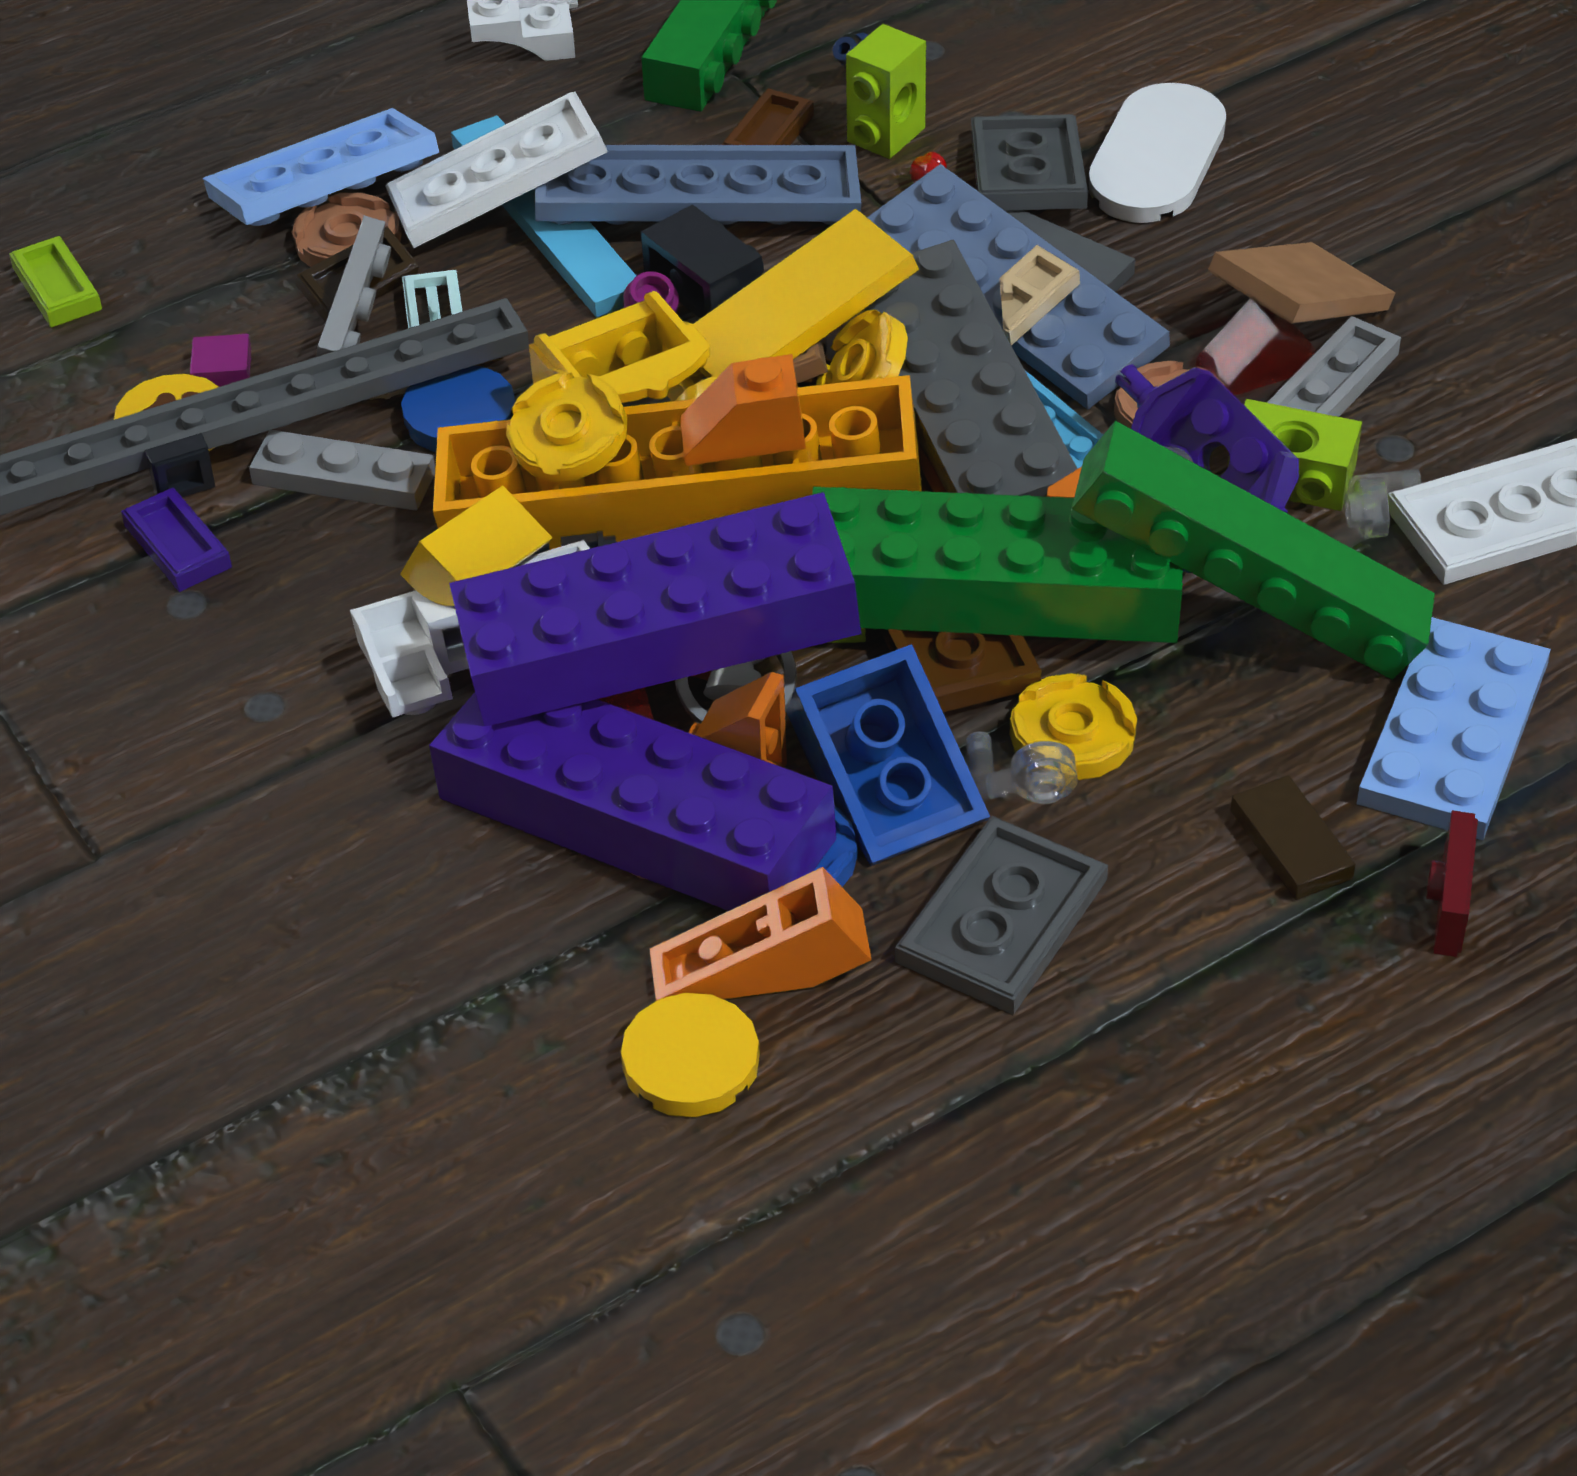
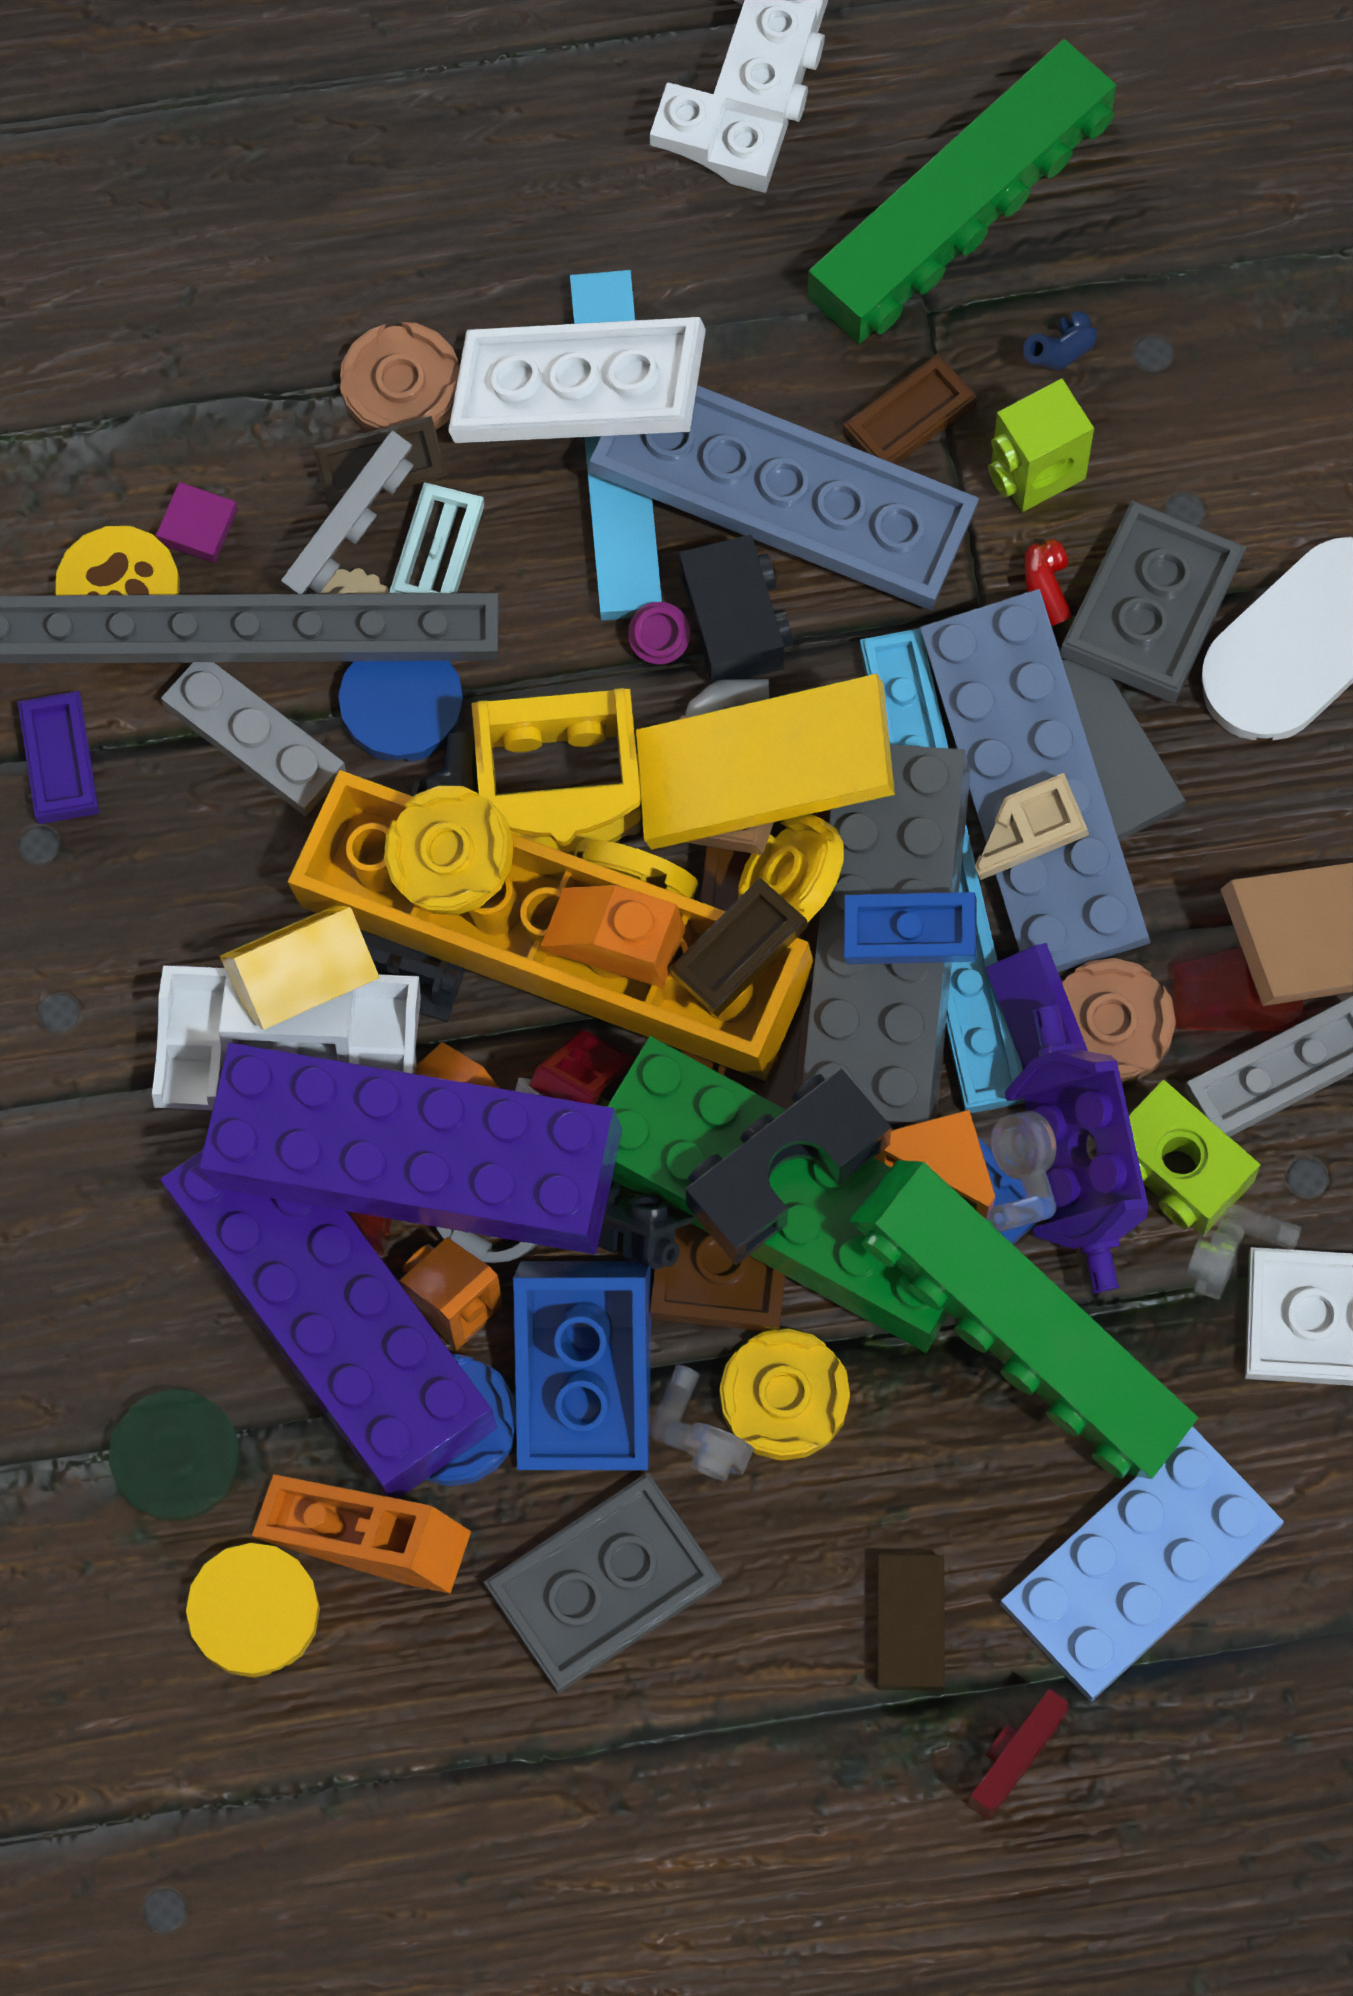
camera: 25 degrees right, 25 degrees up
lime tile [9,236,102,328] -> none
black tile [145,433,216,497] -> none
light blue plate [203,108,440,226] -> none
none -> clear green tile [109,1390,241,1521]
none -> black hinge [598,1180,694,1270]
none -> dark brown tile [669,878,808,1017]
none -> black arch [685,1068,892,1265]
none -> blue plate [844,892,977,964]
none -> dark purple tile [985,943,1088,1068]

